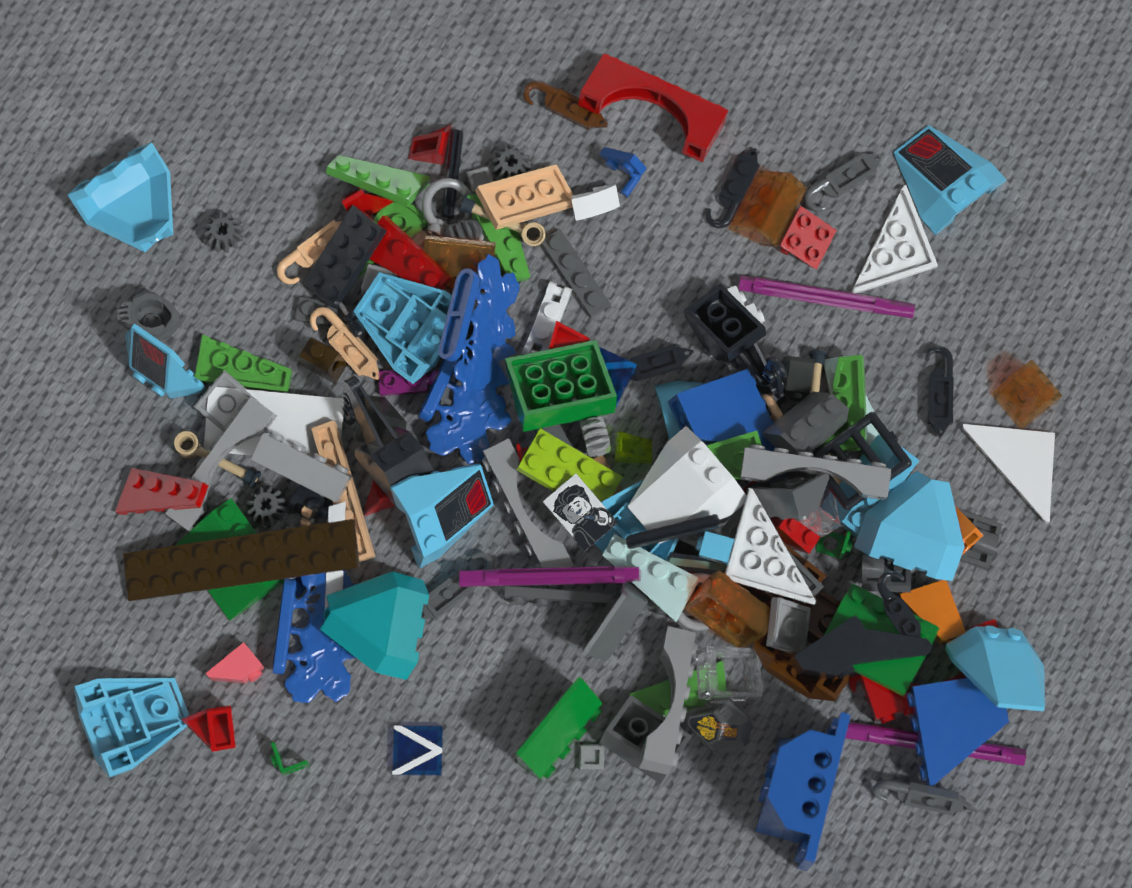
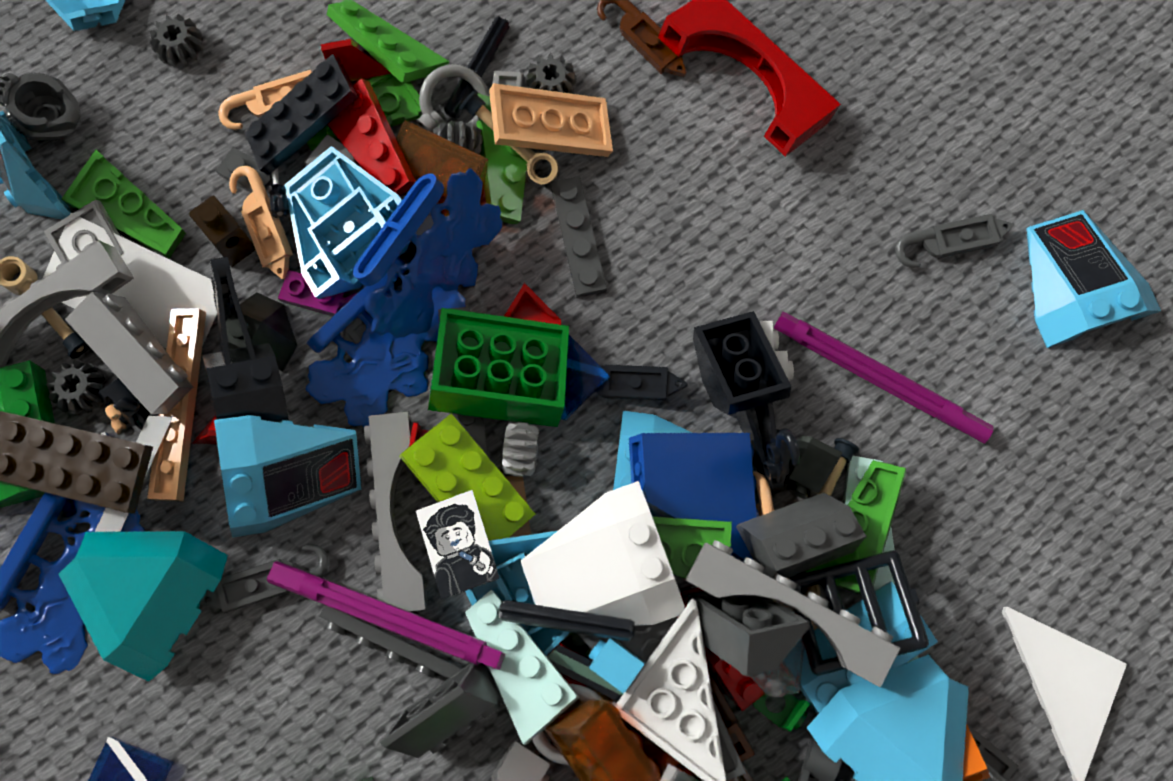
camera: 15 degrees right, 0 degrees up
red slope [408,124,452,165] -> none
white plate [522,281,572,355] -> none
white slope [571,183,620,221] -> none
blue plate [600,147,647,198] -> none
clear neon green slope [615,431,652,463] -> none
black plate [705,148,760,229] -> none
clear orange slope [729,170,807,247] -> none
hinge [779,206,837,270] -> none
white tile [852,185,938,294] -> none
black plate [925,346,954,439] -> none
clear orange slope [991,359,1062,430] -> none

